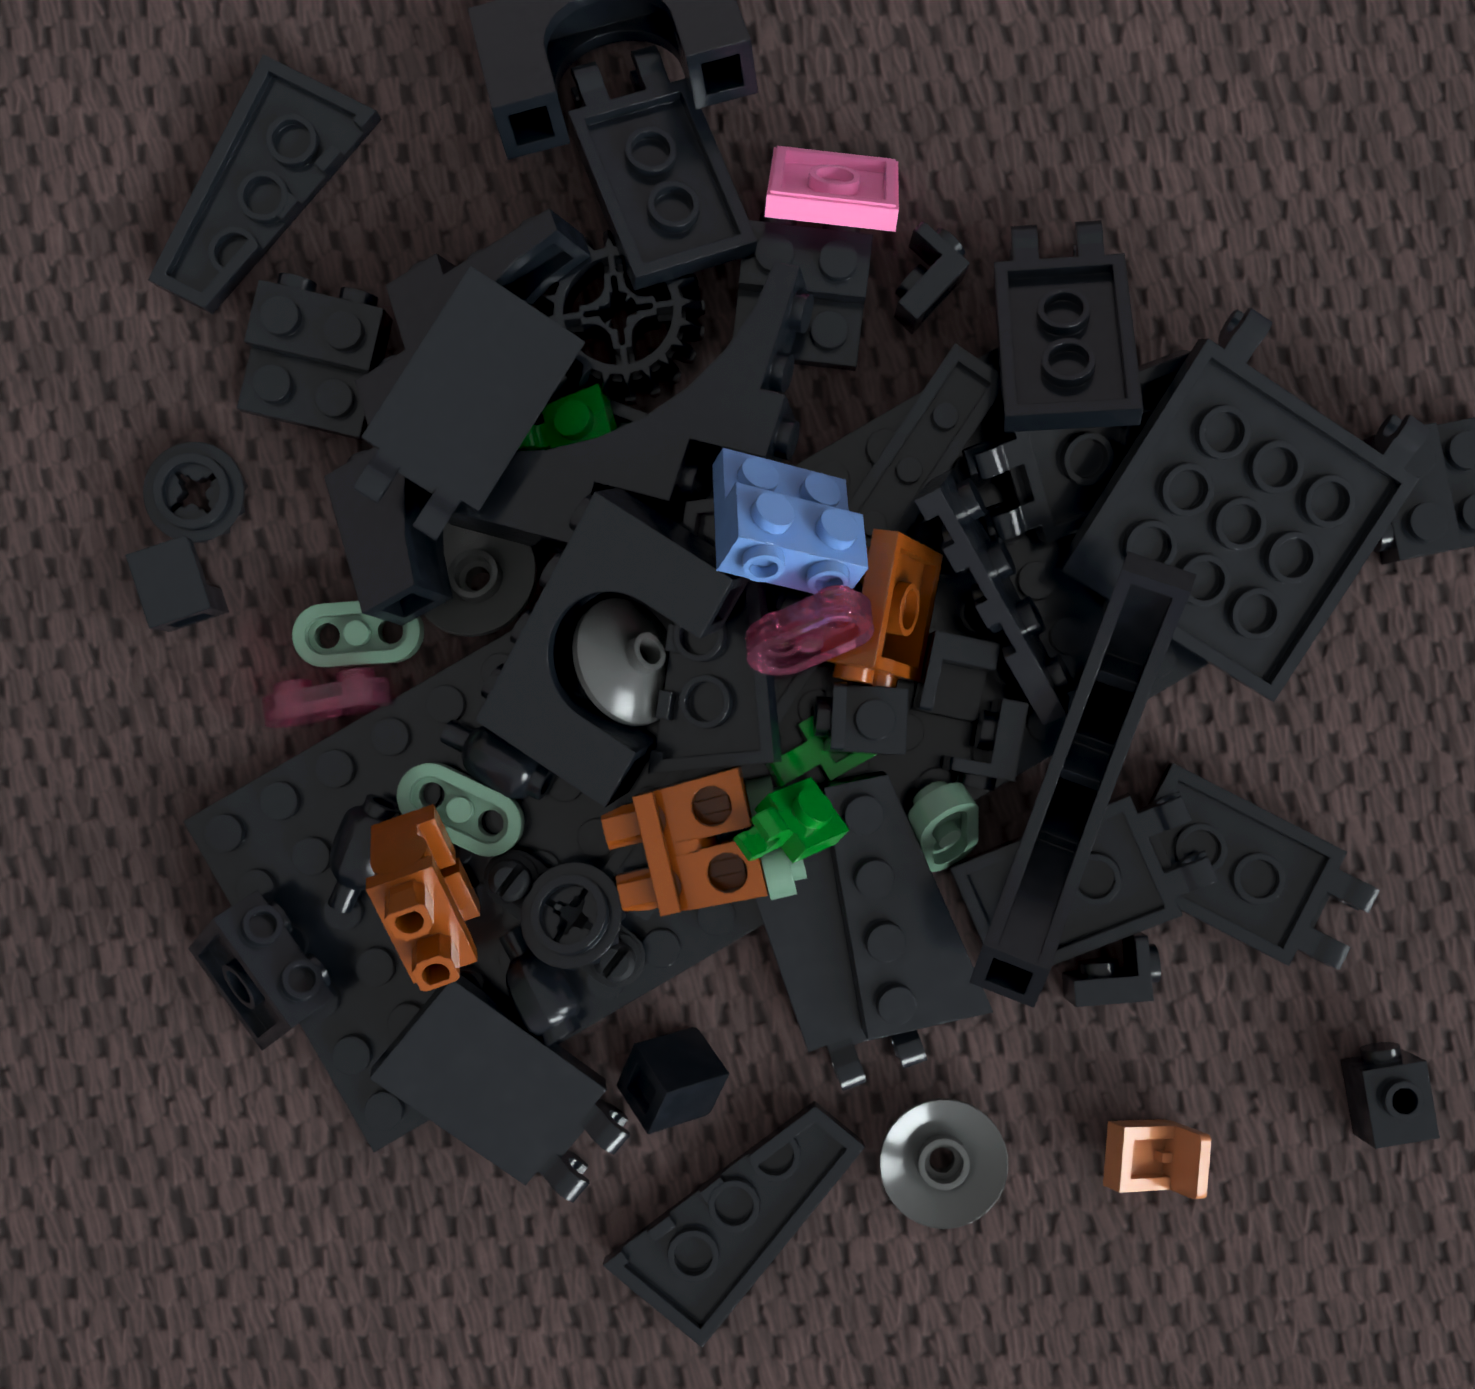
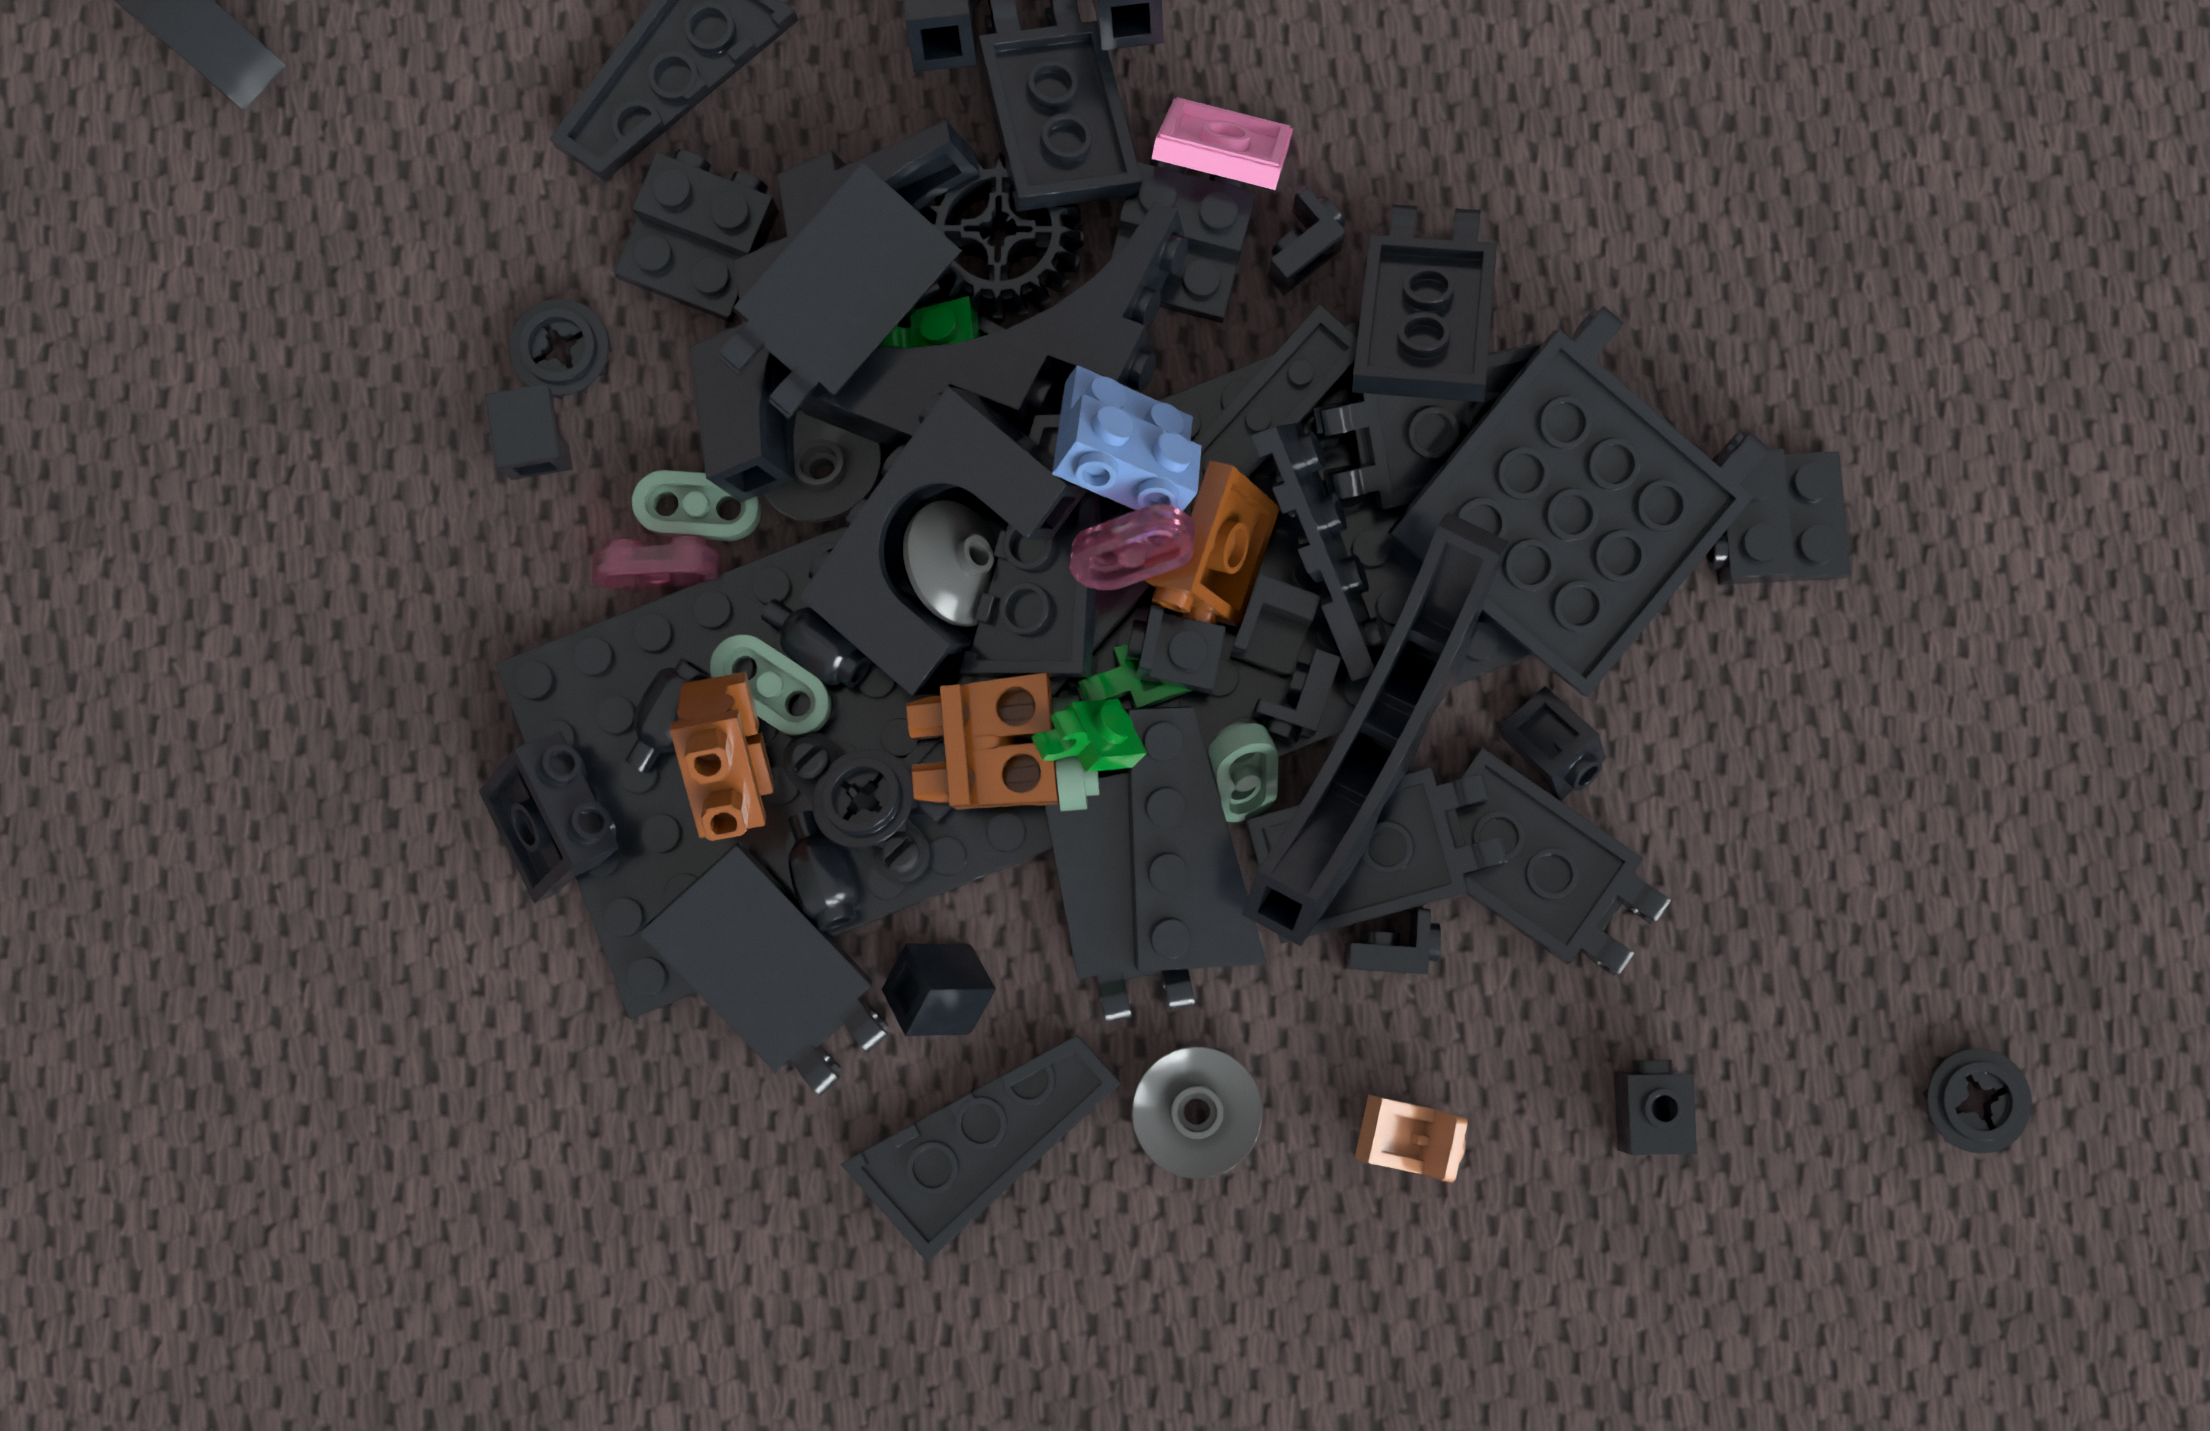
camera: 15 degrees right, 5 degrees down
none -> black bracket [1498,686,1606,800]

